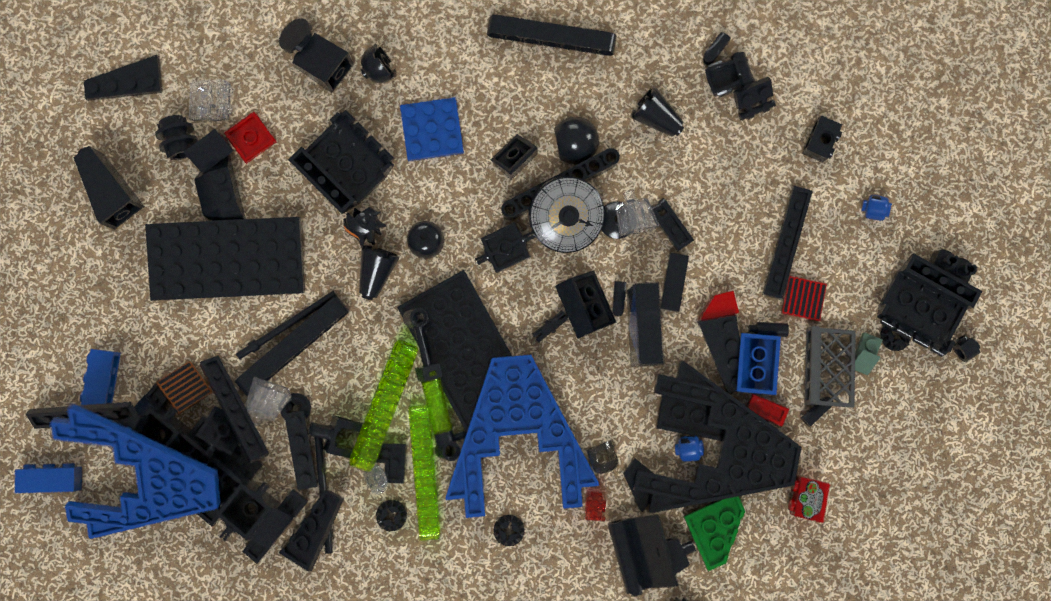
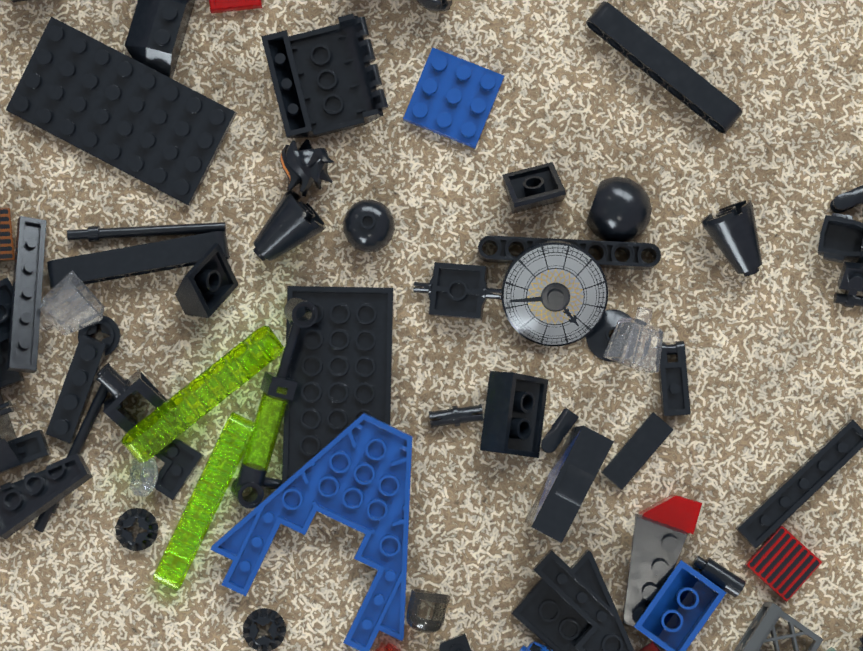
camera: 35 degrees right, 0 degrees up
none -> black slope [175,243,239,318]

